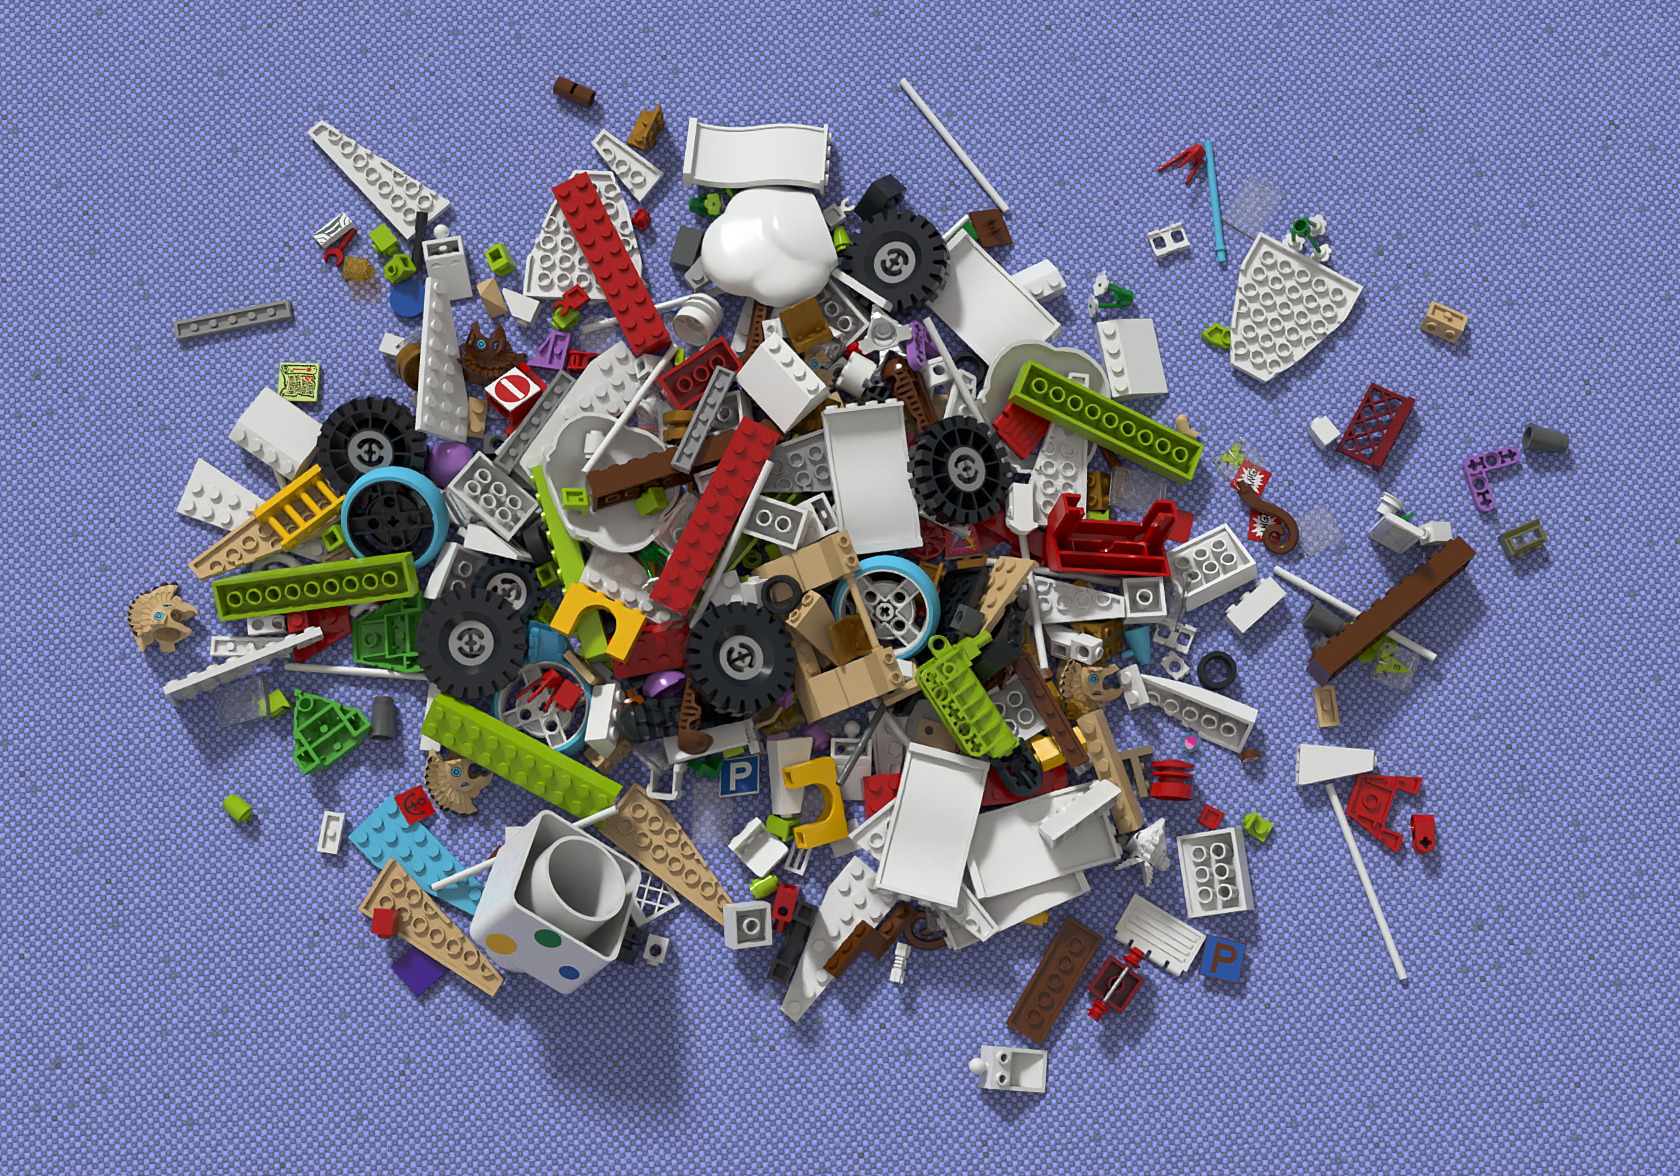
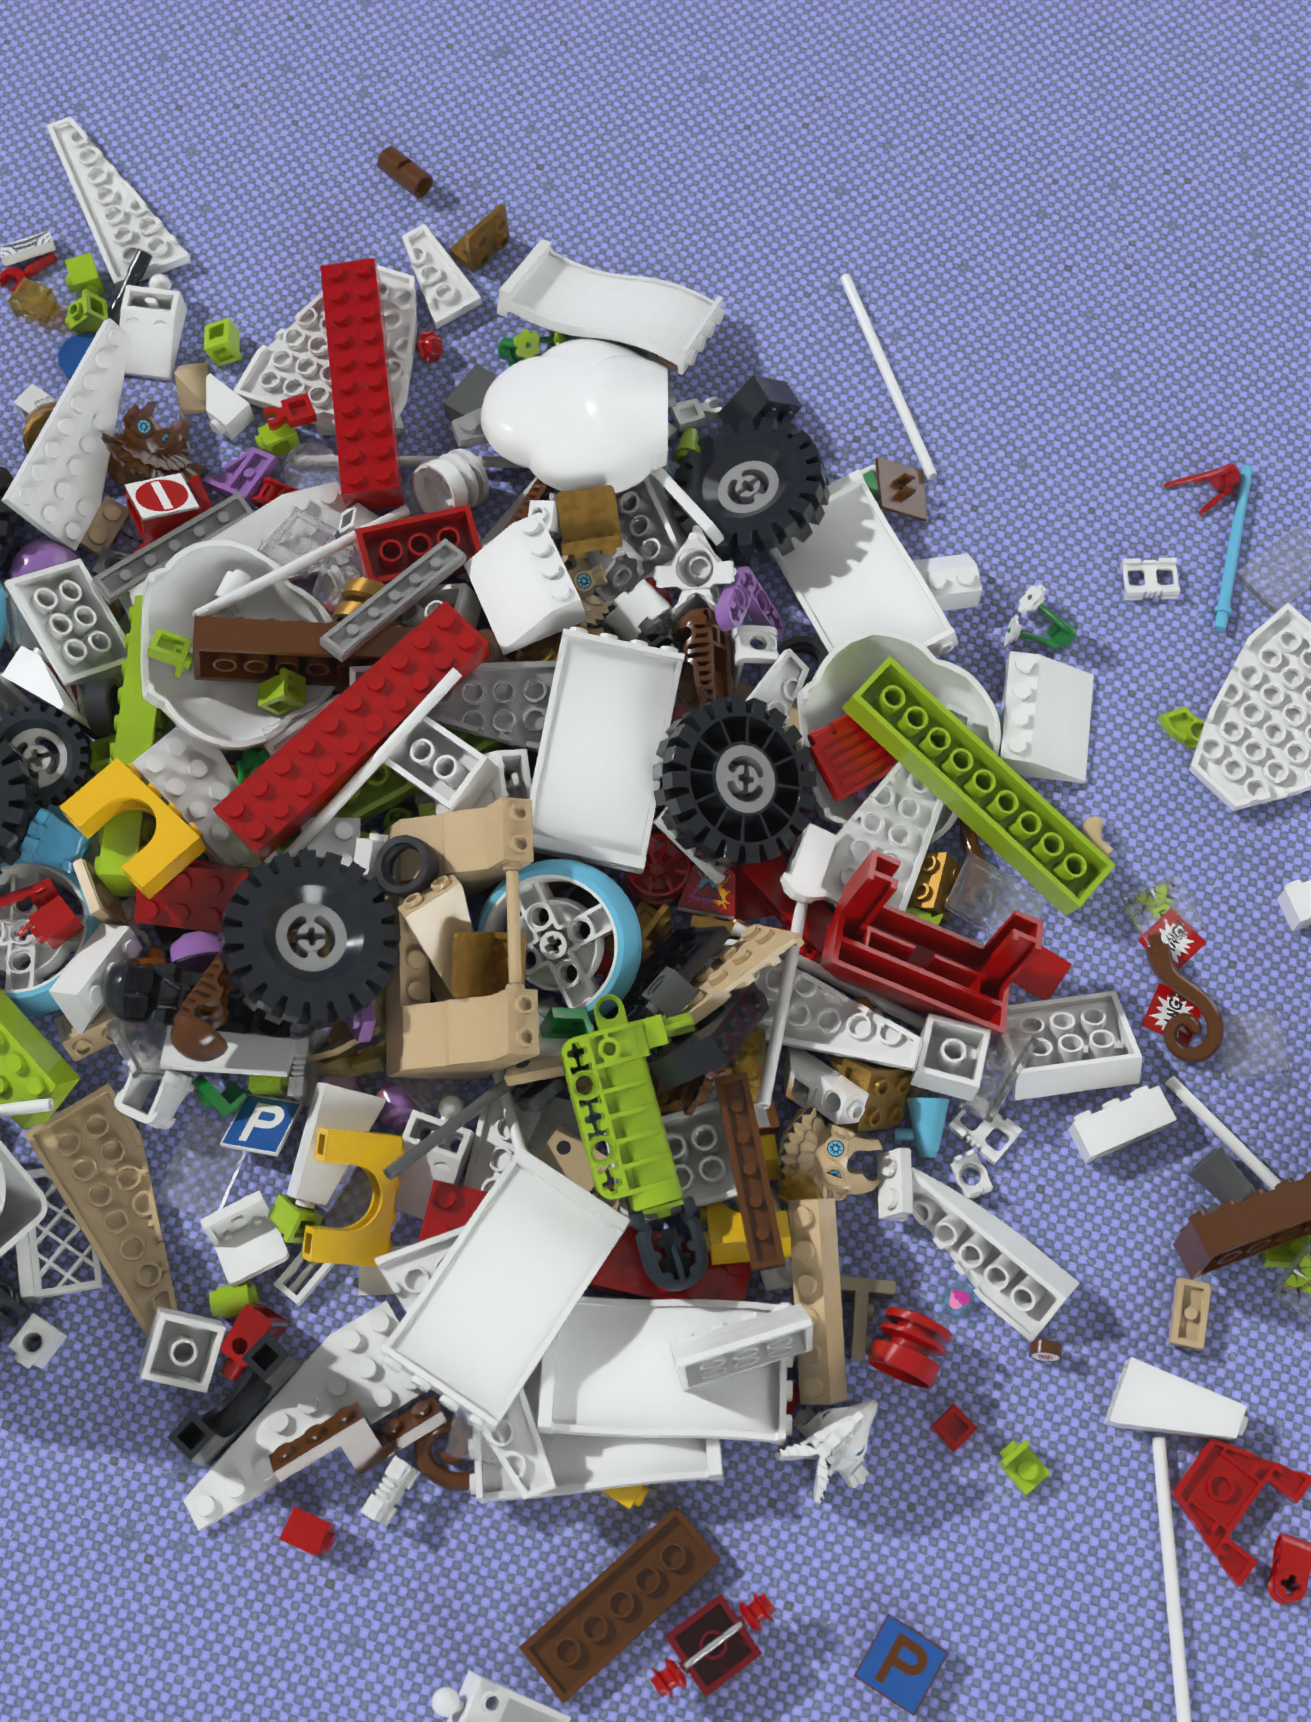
camera: 20 degrees right, 10 degrees down
white piece [922,317,1013,478] -> none
white hinge [1114,894,1206,977] -> none
white slope [1176,827,1255,918] -> none
black tyre [1197,651,1237,690] -> none
none -> clear tile [260,507,341,578]
none -> red brick [279,1507,337,1558]
none -> green bracket [539,1007,594,1053]

